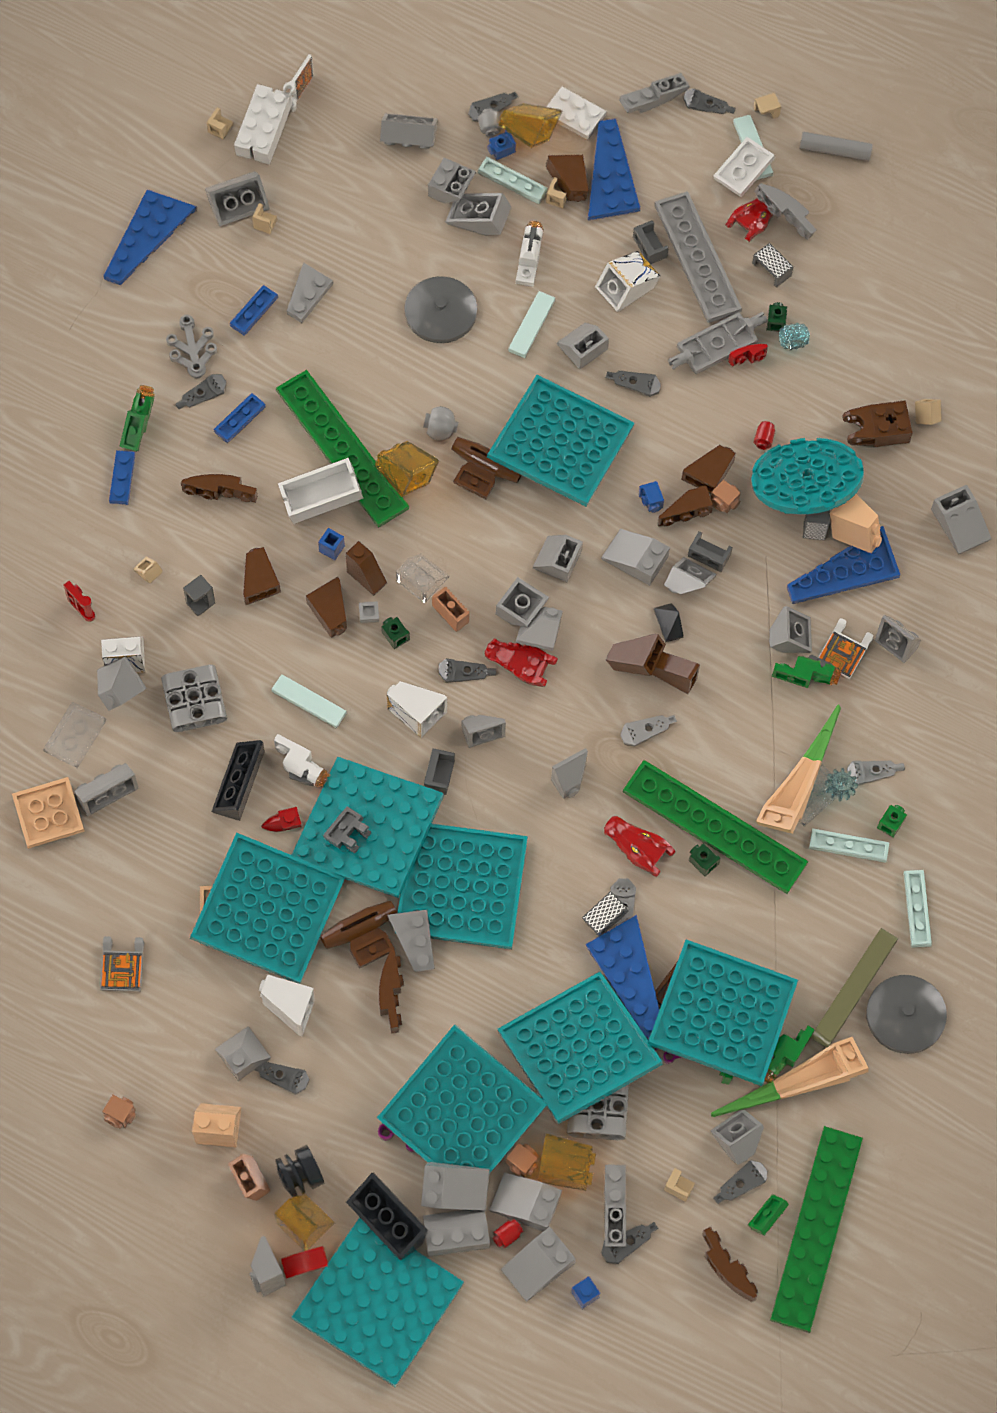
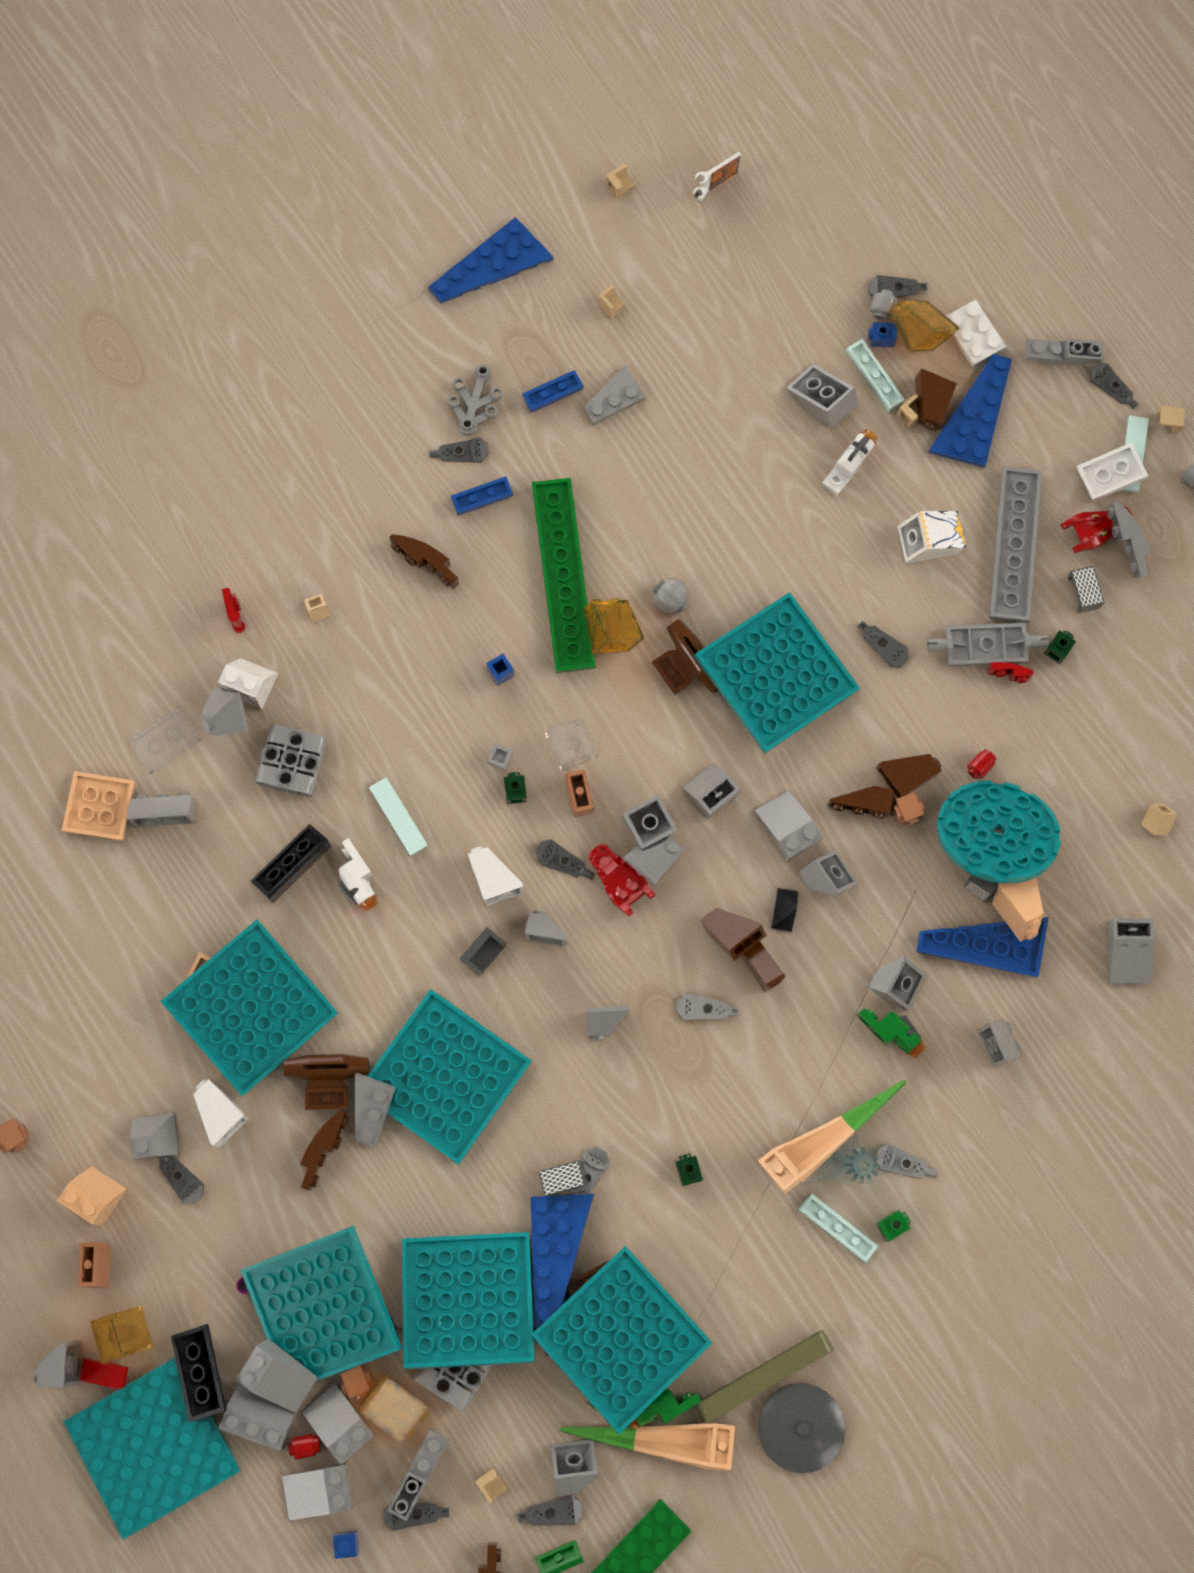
camera: 25 degrees right, 10 degrees up
flag [100,936,144,992] -> none
blue plate [109,450,135,505] -> none
green plate [119,385,155,452] -> none
dark grey panel [183,575,215,616] -> none
light grey slope [205,172,270,226] -> none
white piece [234,84,293,165] -> none
reddish brown slope [243,547,281,605] -> none
red plate [261,807,302,832] -> none
black wheel [275,1145,325,1199] -> none
white piece [278,458,363,524] -> none
teal plate [292,756,444,898] -> none
reddish brown slope [306,577,347,638] -> none
dark grey plate [323,806,371,854] -> none
reddish brown slope [346,541,387,595] -> none
light grey slope [380,113,438,149] -> none
dark grey dish [405,276,477,343] -> none
light grey slope [428,158,476,203] -> none
light aqua tile [508,291,555,358] -> none
light grey slope [557,323,609,369] -> none
red animal [604,816,676,877] -> none
green plate [623,760,809,894] -> none
dark grey panel [633,220,669,264] -> none
blue brick [638,481,664,513] -> none
dark grey panel [688,531,733,572] -> none
clear light blue gear [779,323,810,350] -> none
flag [818,618,873,680] -> none
reddish brown brick [842,400,913,447] -> none
light aqua tile [903,870,932,948] -> none

